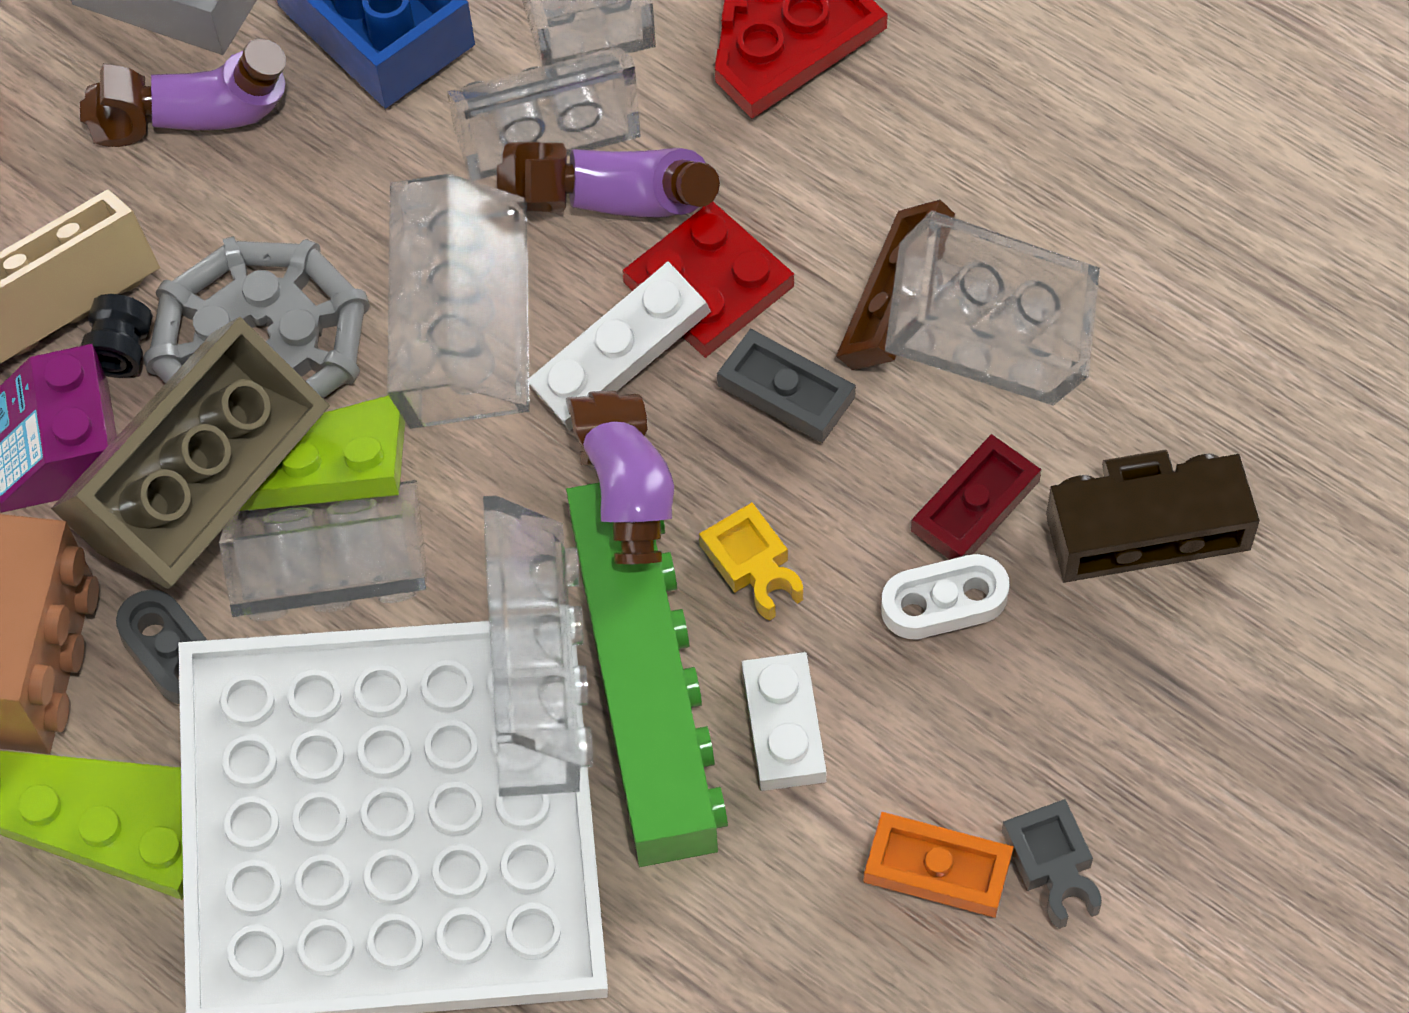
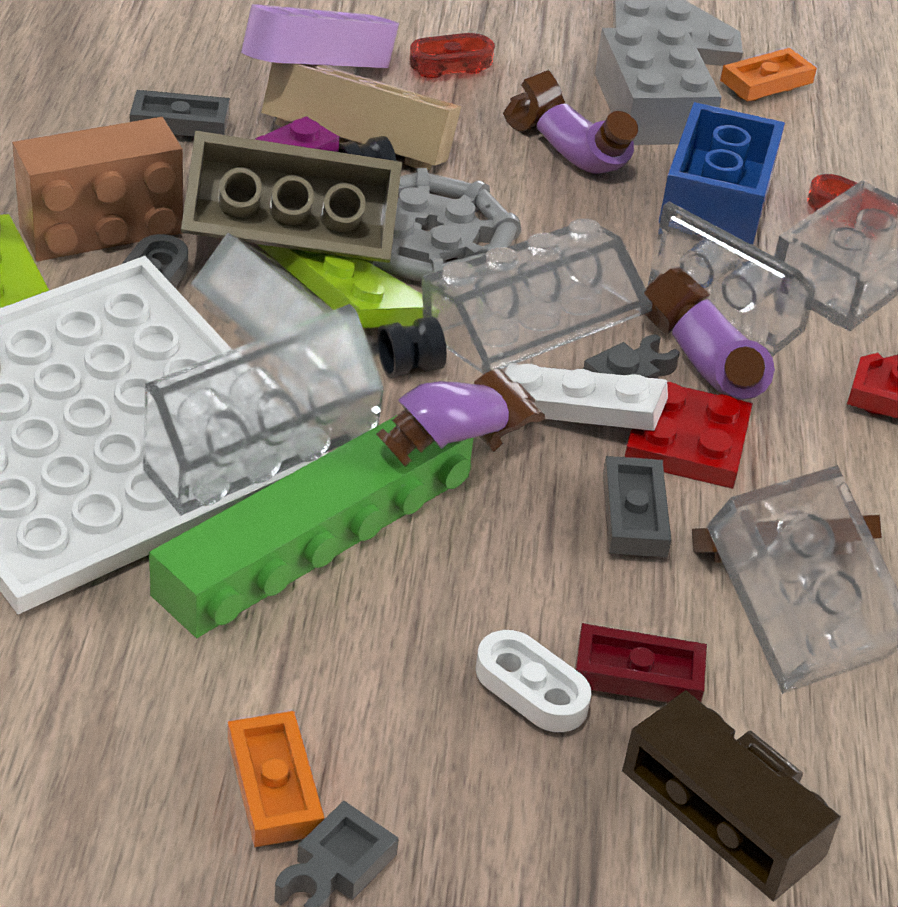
camera: 50 degrees right, 20 degrees down
yellow plate [699,502,803,621] -> none
white plate [742,652,827,791] -> none
none -> black wheel [377,316,447,378]
none -> dark grey plate [583,334,680,379]

